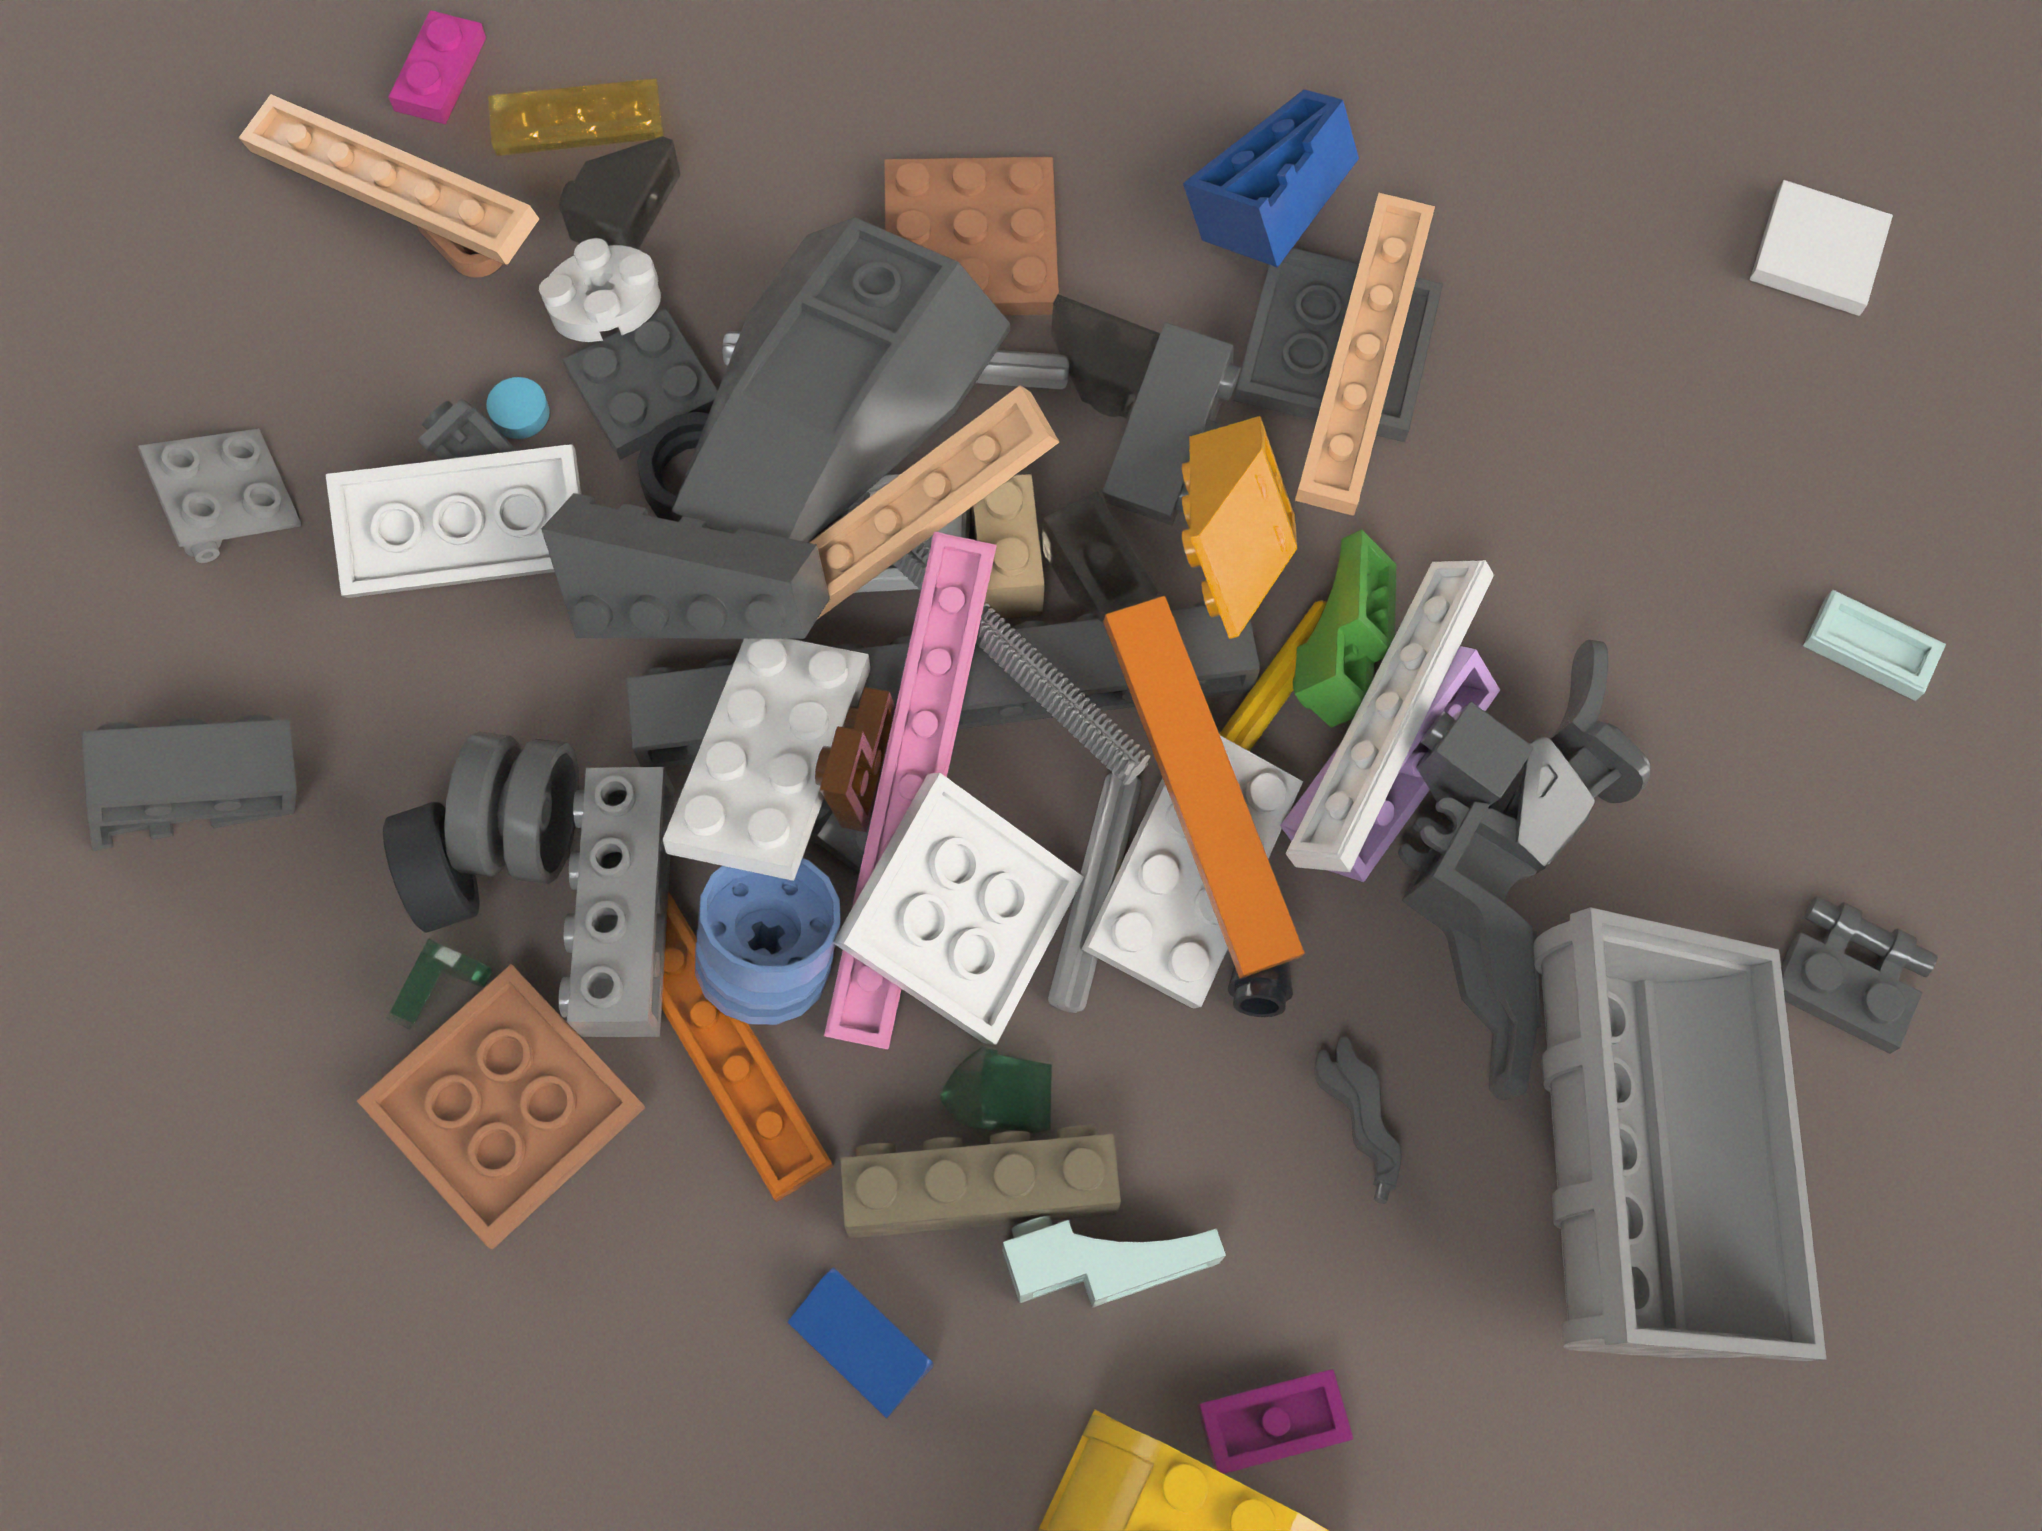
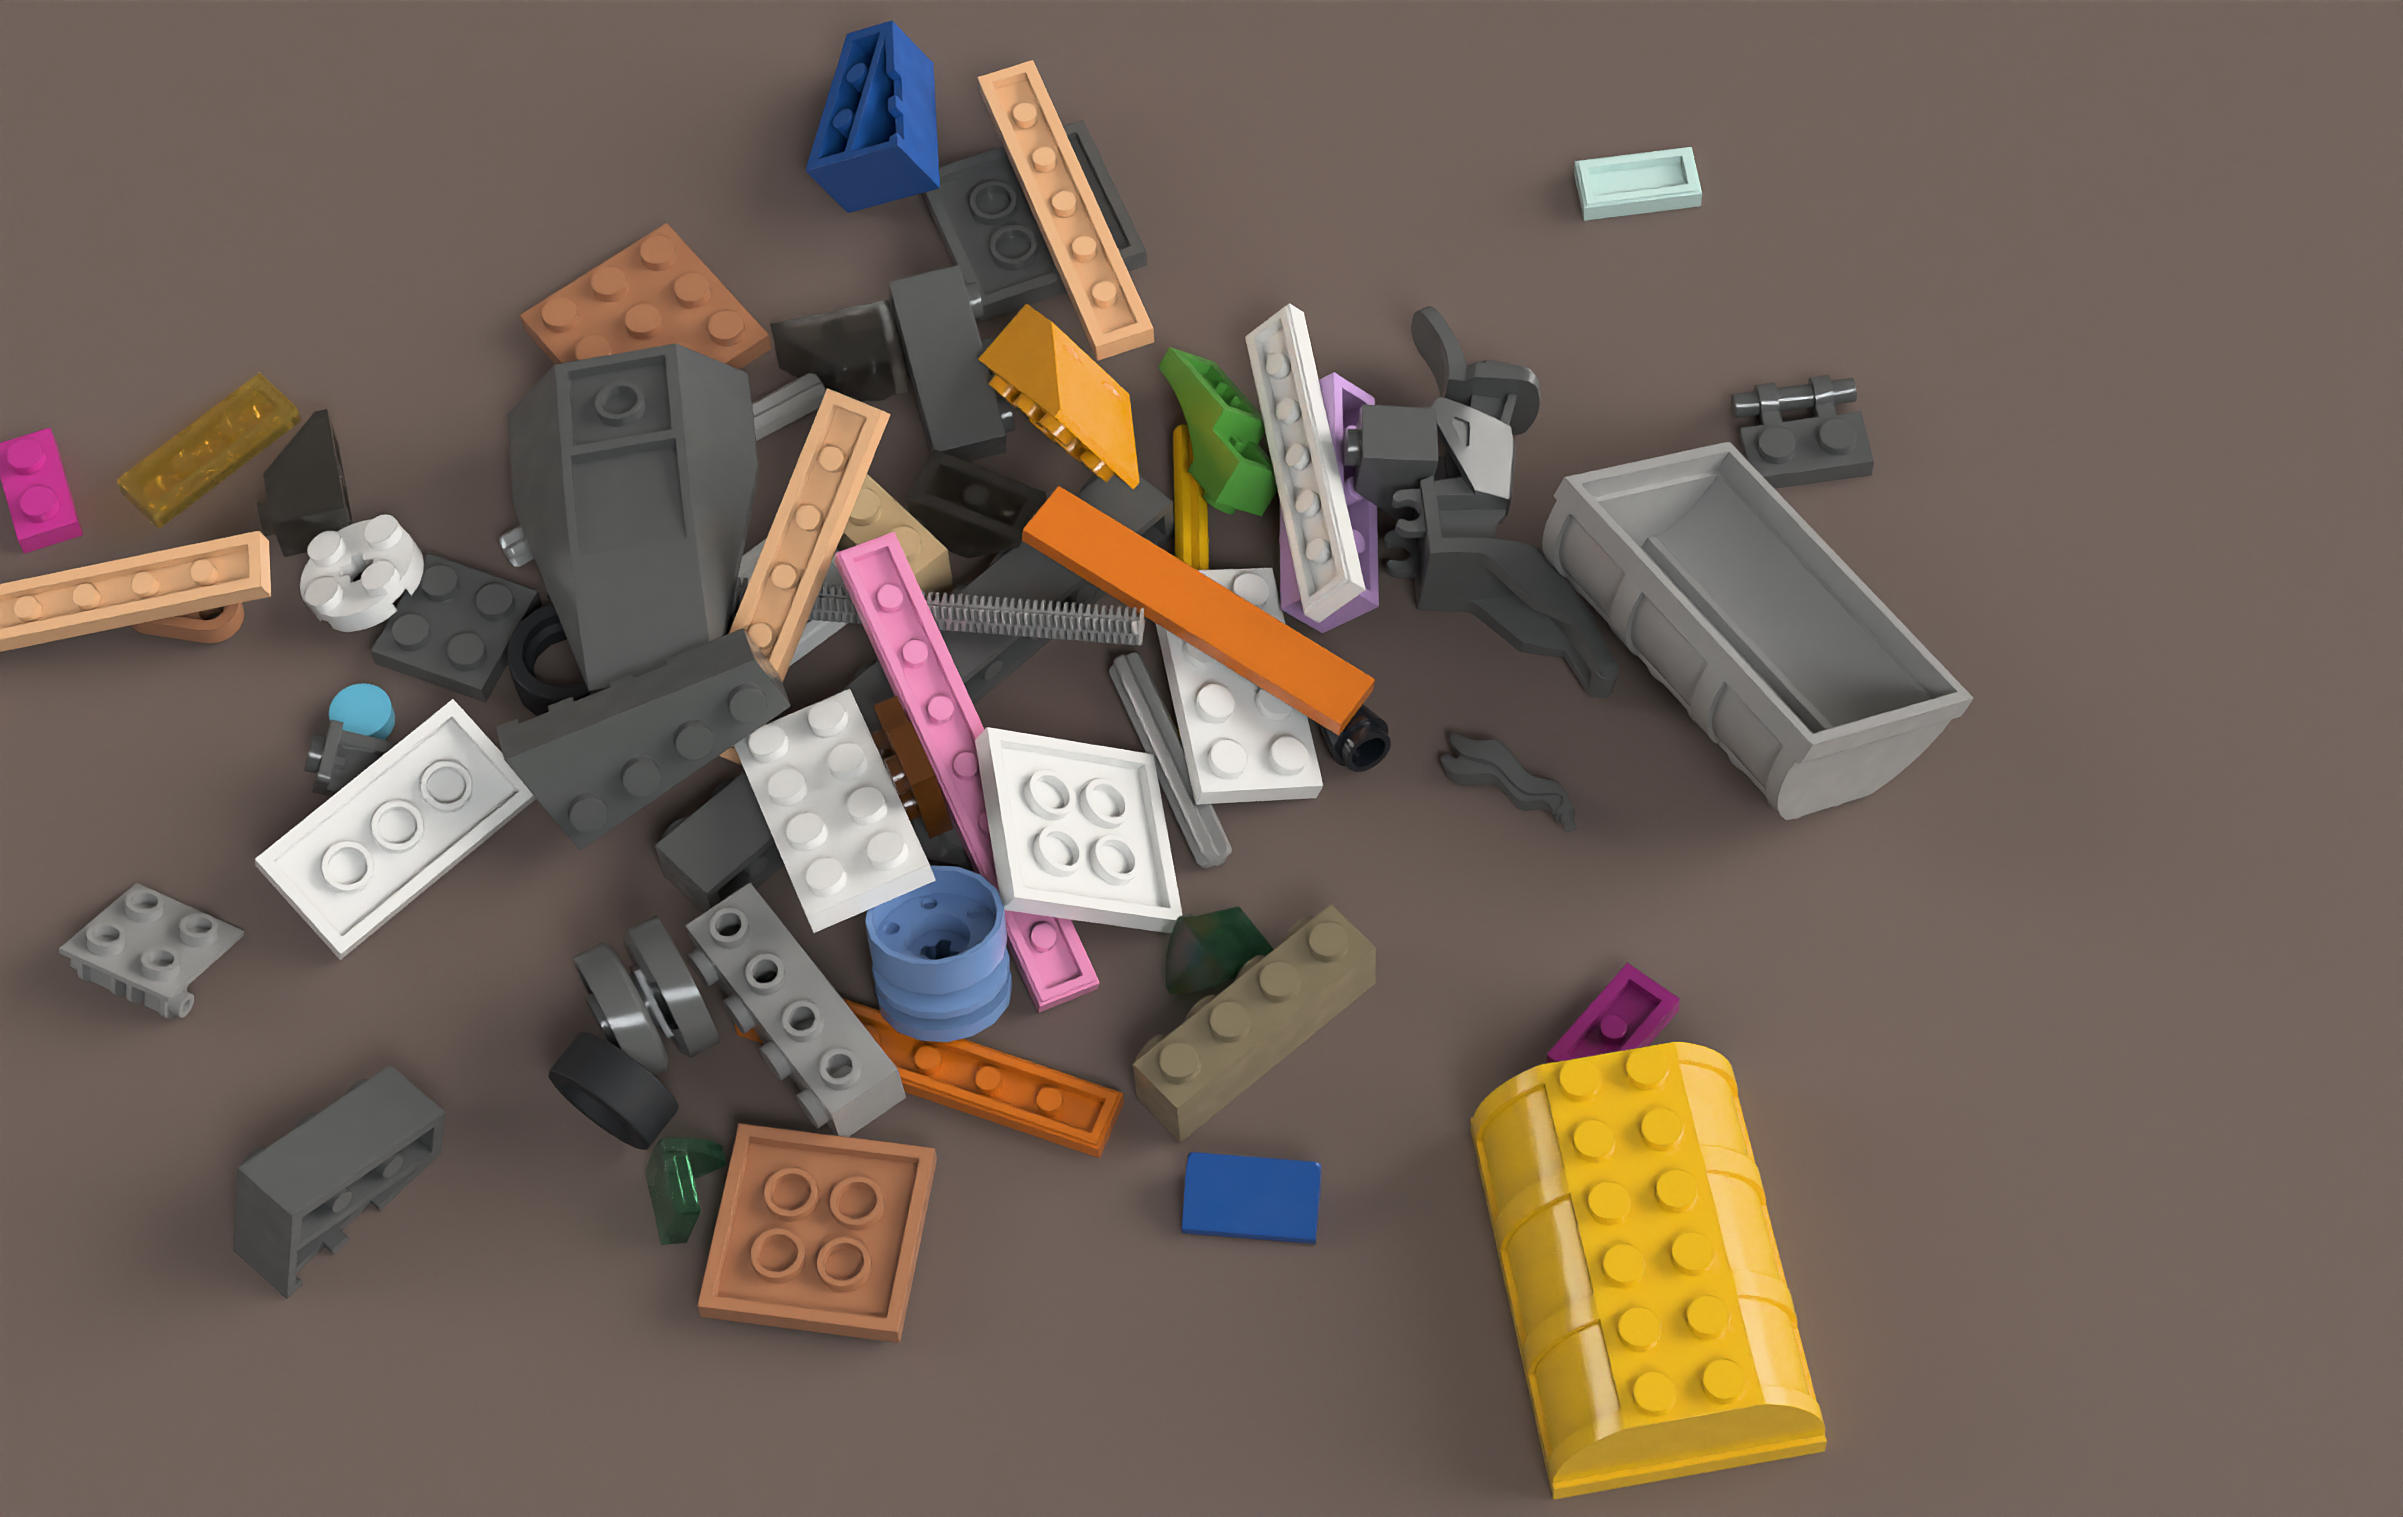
camera: 30 degrees left, 10 degrees down
light aqua slope [1002,1215,1226,1308] -> none

